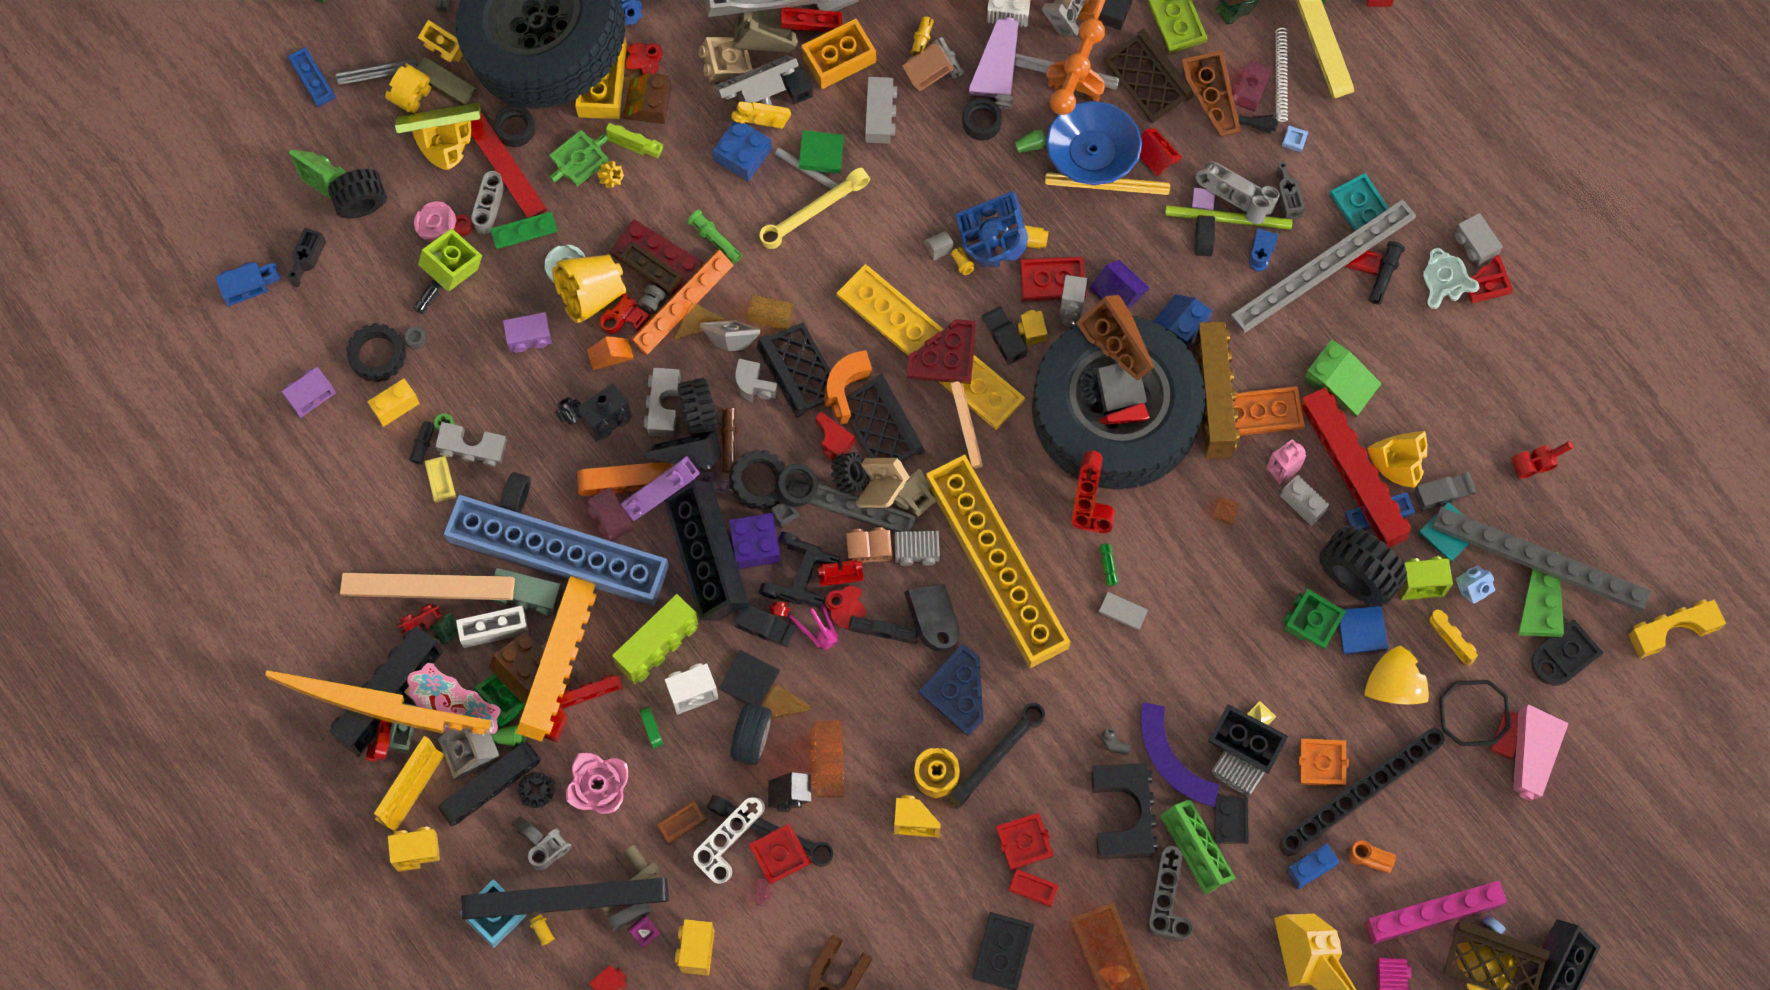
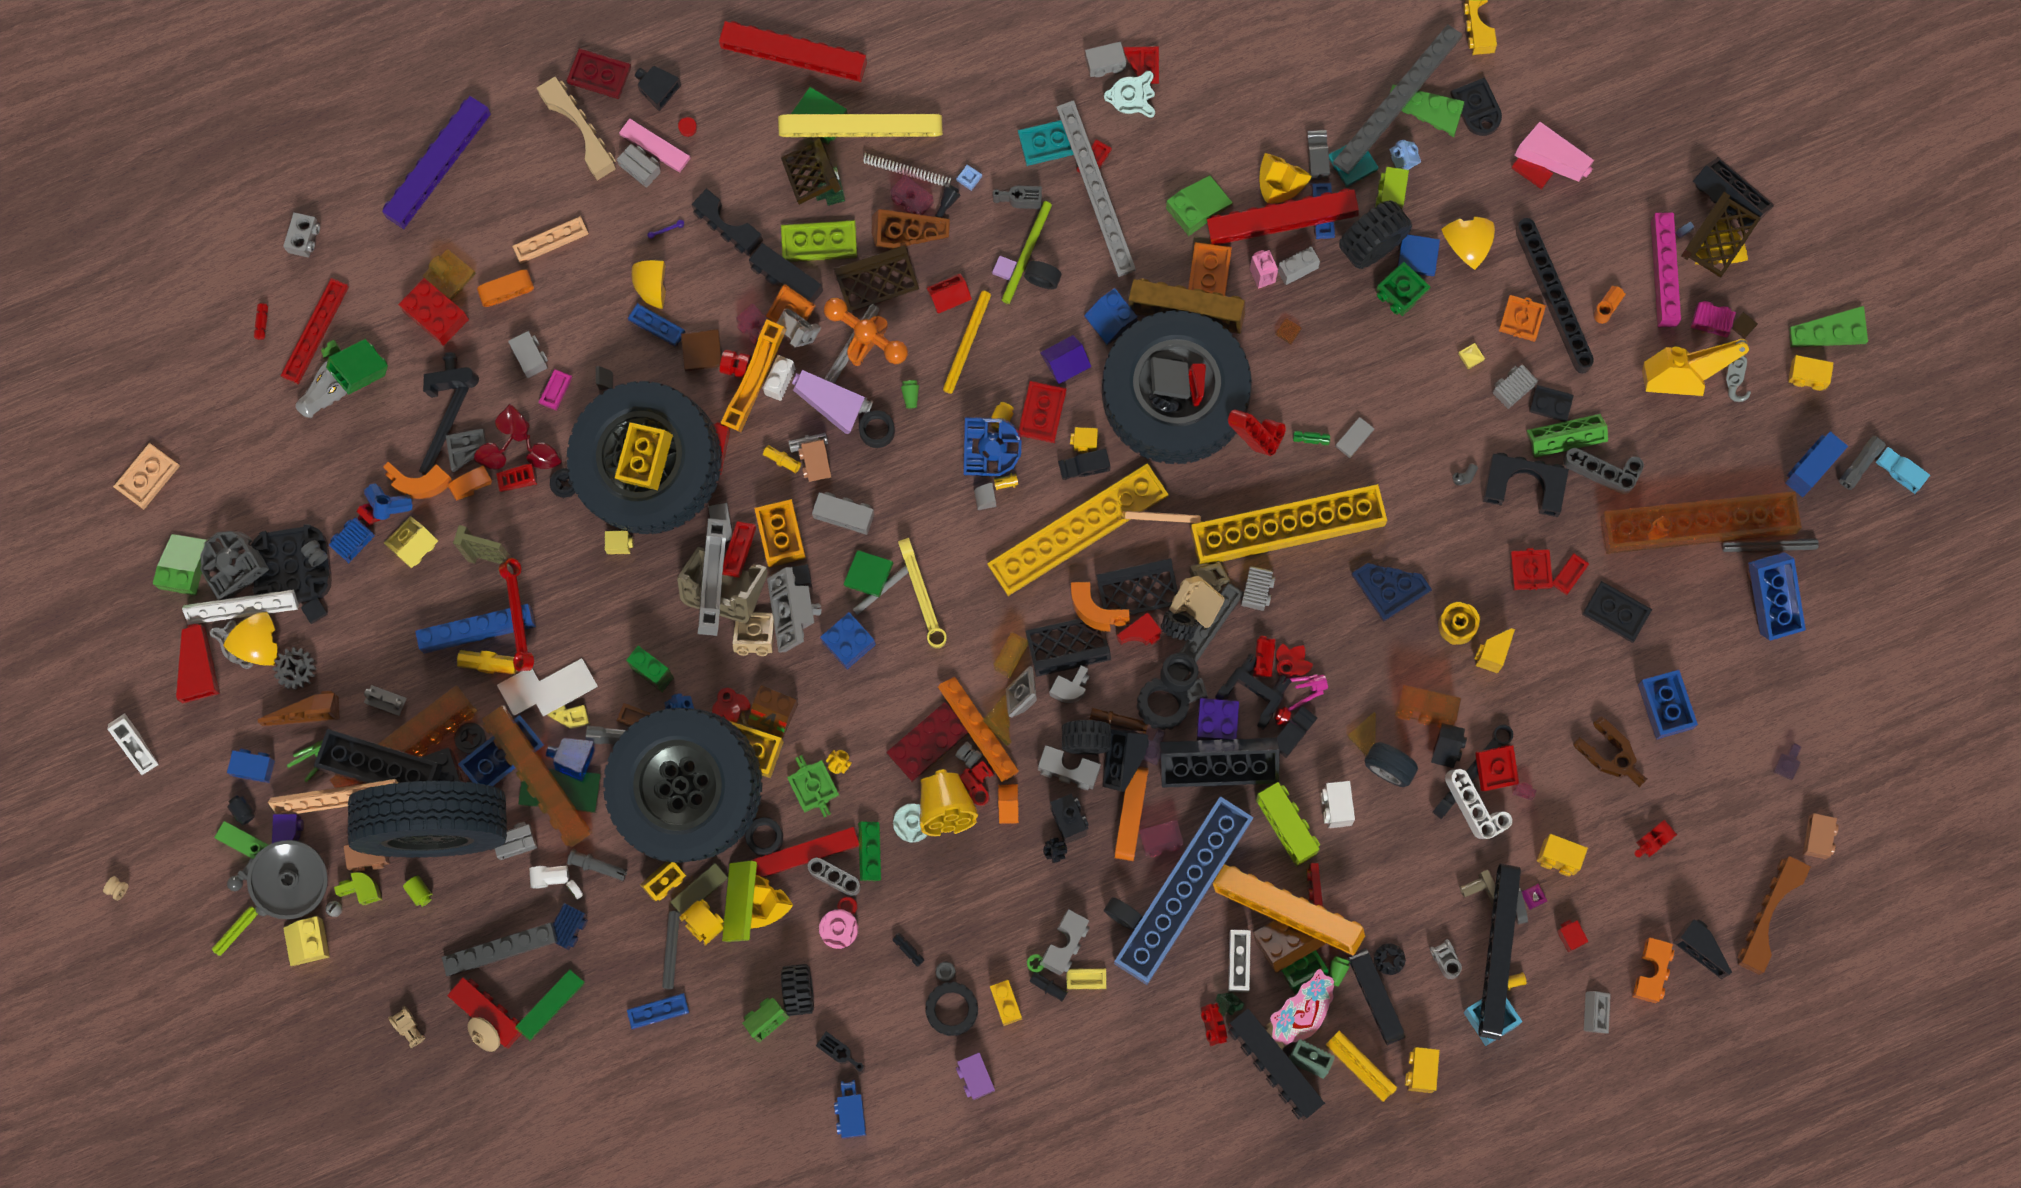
camera: 70 degrees left, 5 degrees up
light orange slope [265,670,492,735] -> none
light nougat tile [340,573,515,600] -> none
red piece [366,720,392,762] -> none
lime brick [418,228,482,292] -> none
light grey slope [438,728,499,779] -> none
sand green brick [493,568,563,616] -> none
medium lavender brick [503,312,552,353] -> none
dark grey beam [511,816,543,845] -> none
bright pink brick [566,753,628,814] -> none
lime hinge [606,123,663,158] -> none
dark brown tile [619,241,683,294] -> none
medium lavender brick [621,456,700,521] -> none
green beam [639,706,663,749] -> none
dark orange tile [656,800,707,845] -> none
bright green pin [687,210,742,264] -> none
black tile [719,650,780,706] -> none
yellow hinge [731,101,791,129] -> none
nougat brick [846,527,892,563] -> none
black piece [849,616,918,644] -> none
black tile [904,584,960,651] -> none
dark red plate [906,319,977,384] -> none
black piece [947,703,1045,810] -> none
blue dish [1045,101,1142,185] -> none
light grey arch [1058,275,1087,327] -> none
dark orange wedge [1076,295,1154,380] -> none
dark purple tile [1141,702,1219,808] -> none
light grey piece [1196,161,1280,224] -> none
black slope [1208,704,1288,774] -> none
blue piece [1249,228,1278,272] -> none
blue brick [1286,844,1339,889] -> none
black pin [1368,241,1406,305] -> none
yellow hinge [1429,609,1478,666] -> none
black piece [1439,680,1511,746] -> none
red beam [1511,441,1574,479] -> none

